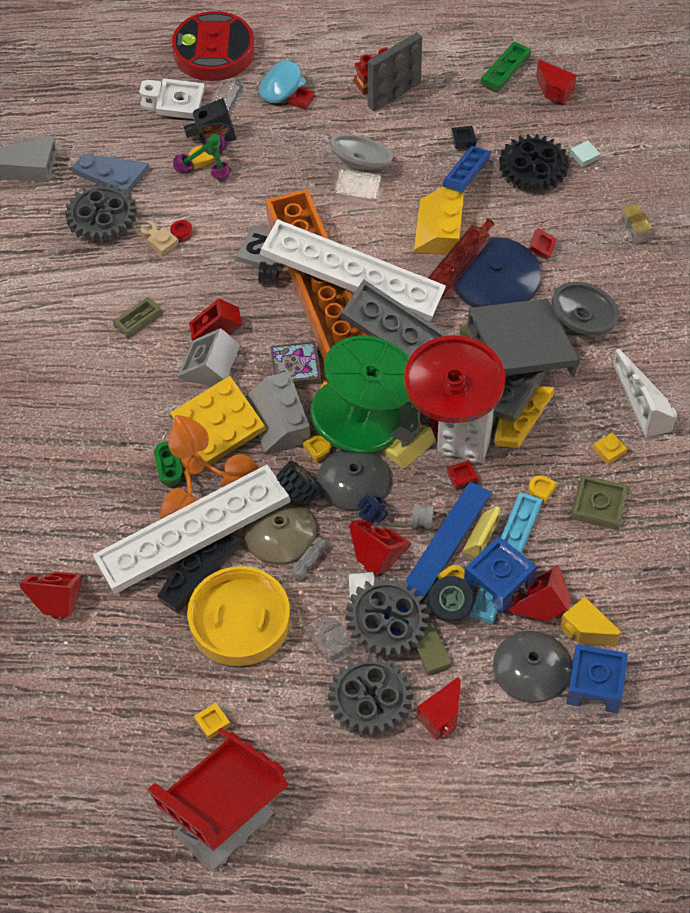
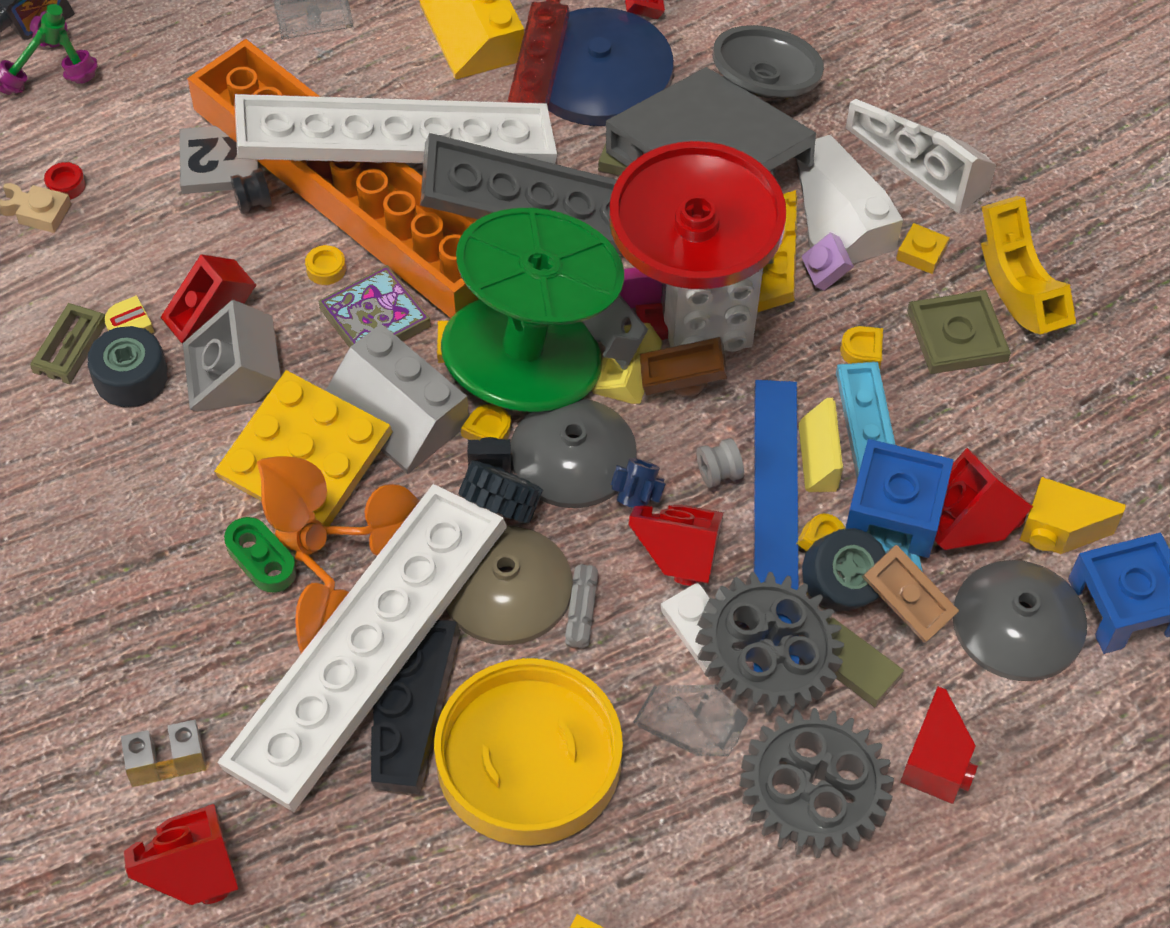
camera: 30 degrees left, 0 degrees up
yellow tile [189,146,214,169] -> none
red tile [447,460,479,491] -> none
none -> black wheel [87,326,168,407]
none -> light yellow tile [105,295,154,333]
none -> piece [121,719,206,787]
none -> yellow tile [305,245,346,285]
none -> black plate [467,437,511,474]
none -> reddish brown tile [640,337,727,397]
none -> white wedge [797,135,903,264]
none -> lavender plate [801,232,854,291]
none -> medium nougat panel [862,545,959,642]
none -> yellow arch [981,196,1076,335]

